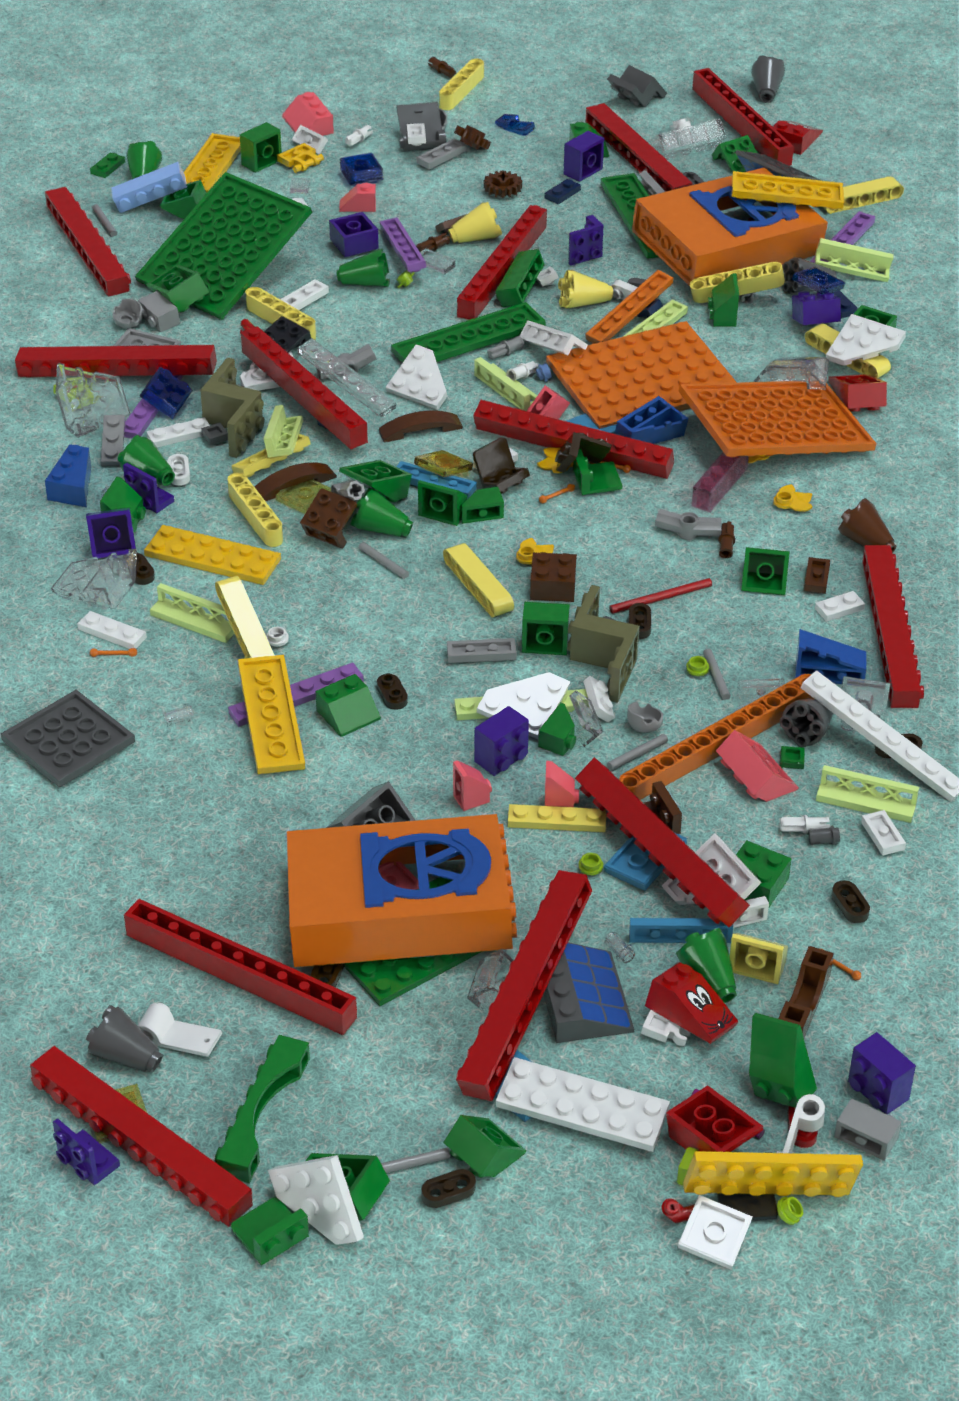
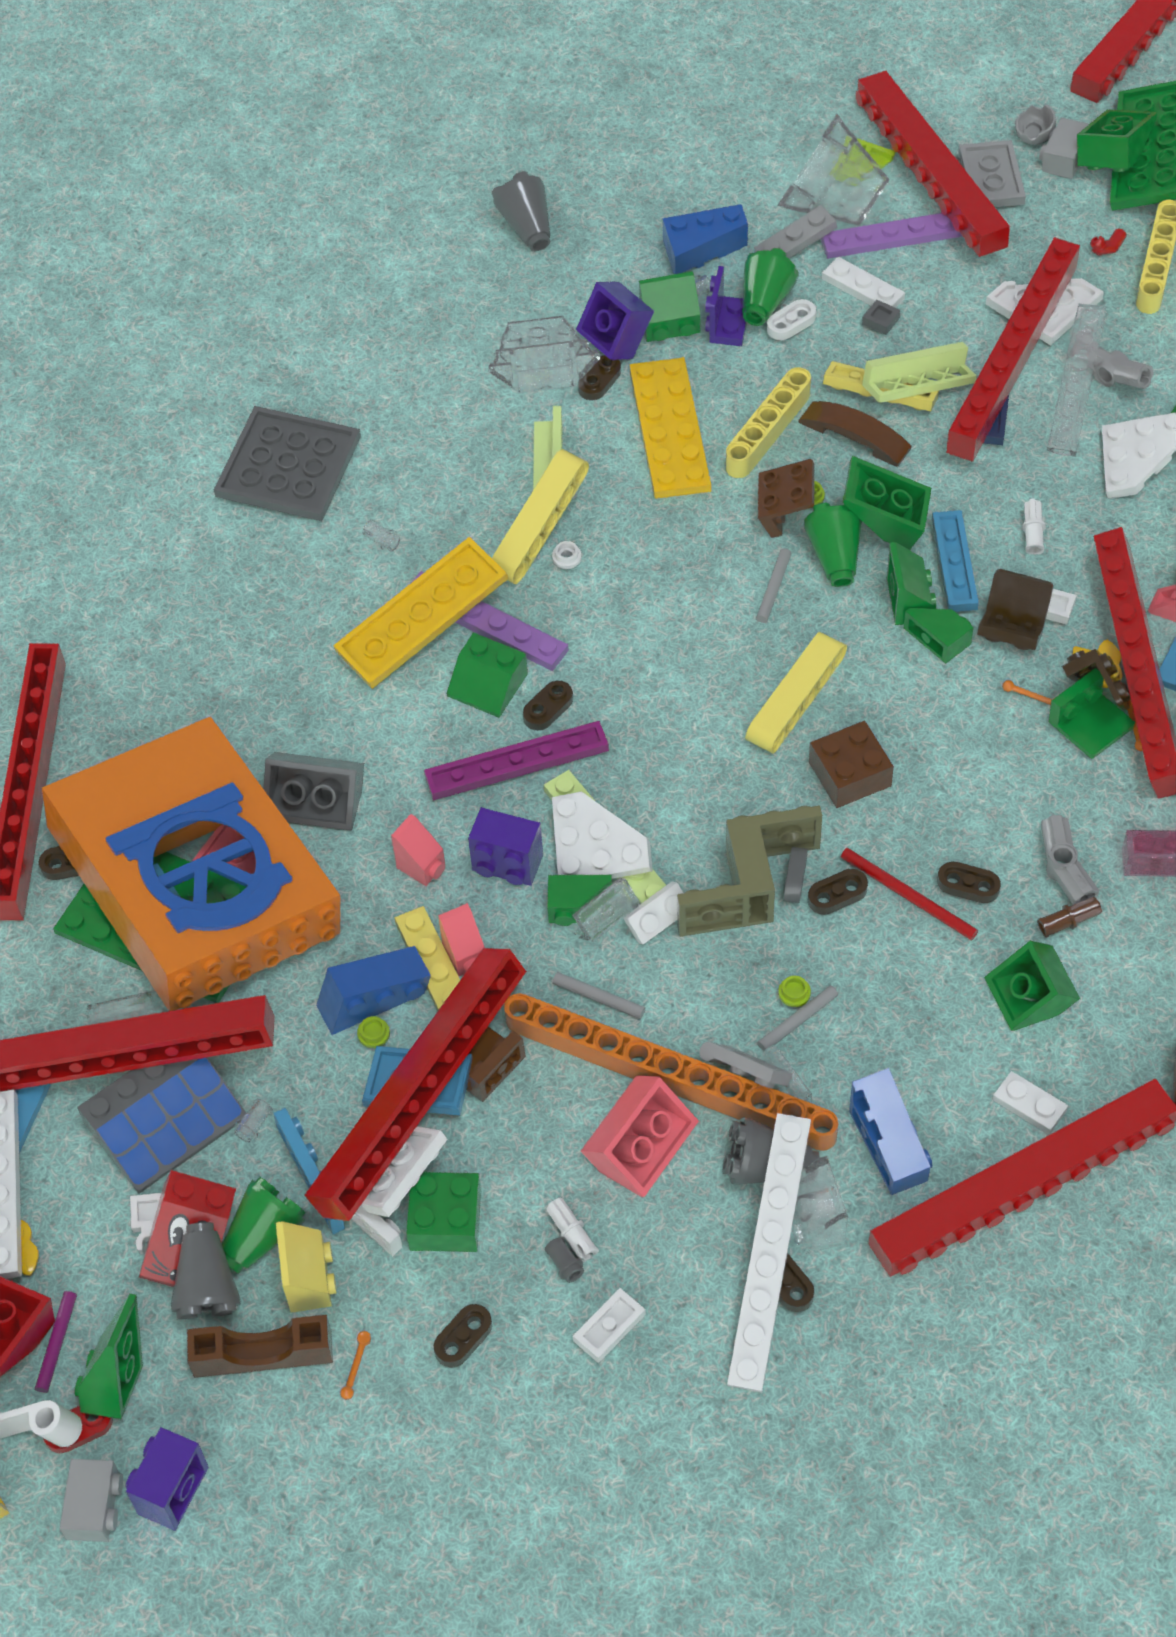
camera: 65 degrees right, 15 degrees up
white plate [77,611,147,649] -> none
orange hinge [89,648,137,657] -> none
clear blue brick [140,367,193,419] -> none
olive bracket [200,357,265,458] -> none
black bracket [264,316,314,353] -> none
clear yellow tile [276,480,331,514] -> none
light grey piece [331,479,365,500] -> none
reddish brown slope [379,410,463,442] -> none
clear yellow tile [414,450,473,477] -> none
light grey plate [447,638,517,663] -> none
yellow plate [516,538,554,564] -> none
green brick [522,601,570,656] -> none
light grey hair [627,701,663,733] -> none
green tile [780,746,805,769] -> none
reddish brown plate [804,557,831,594] -> none
yellowish green fence [816,765,919,823] -> none
none -> dark grey cone [171,1223,241,1320]
none -> blue wedge [316,946,431,1035]
none -> magenta plate [424,721,609,801]
none -> light grey plate [700,1042,792,1089]
none -> dark brown plate [937,861,1001,903]
none -> white axle [1022,498,1046,555]

